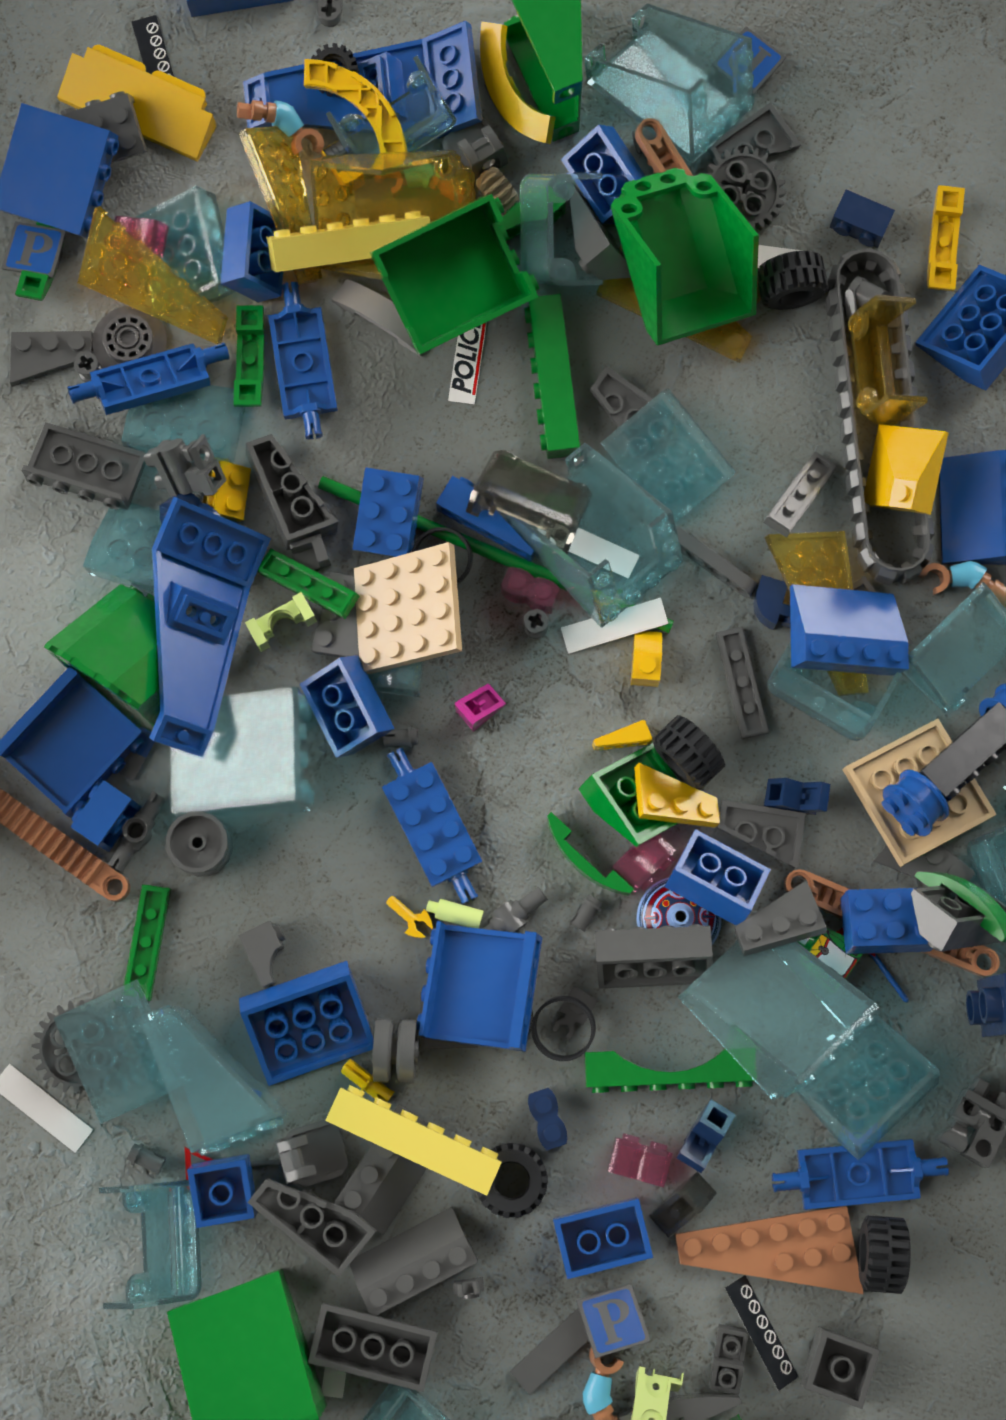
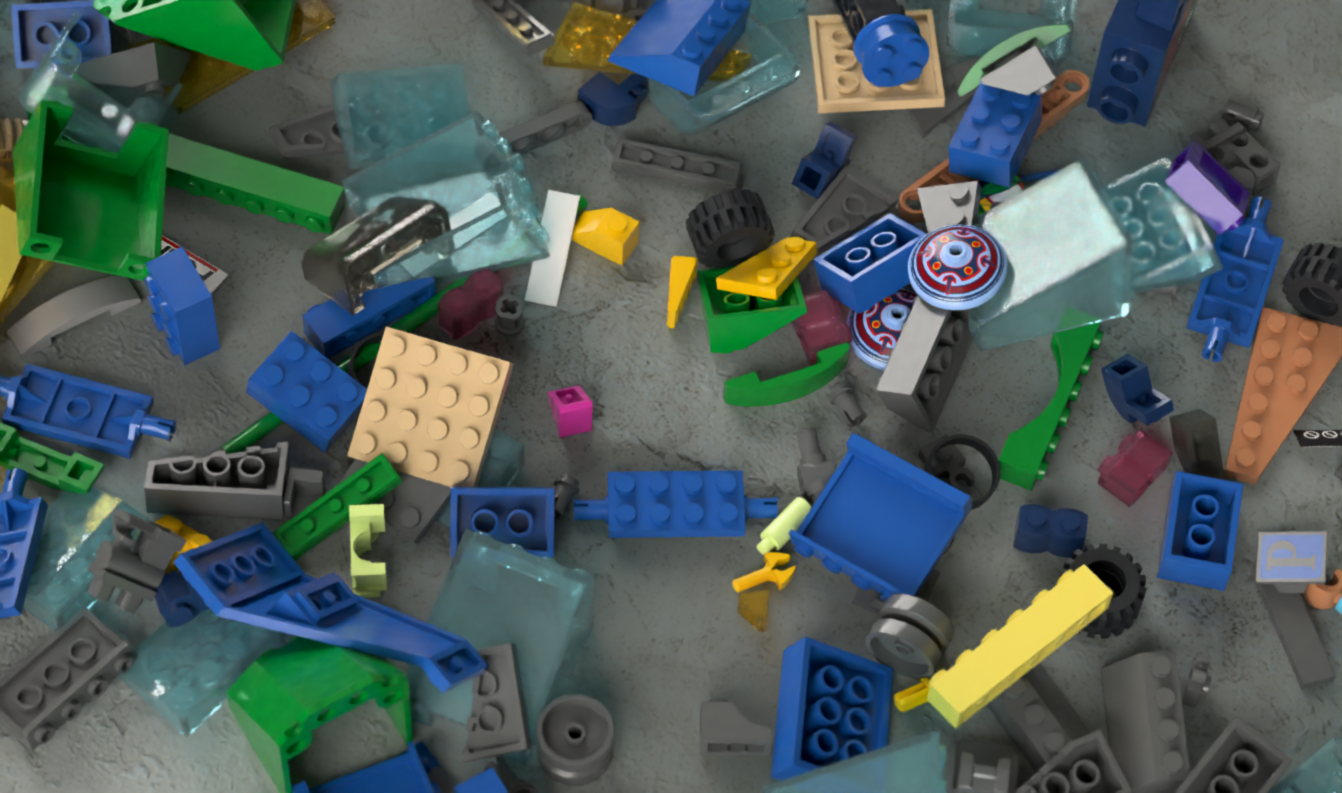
camera: 70 degrees left, 20 degrees down
none -> blue brick [144,247,220,366]
none -> dark grey wing [461,643,532,762]
none -> clear yellow slope [737,590,769,633]
none -> dish [908,224,1008,310]
none -> window [1165,139,1250,235]

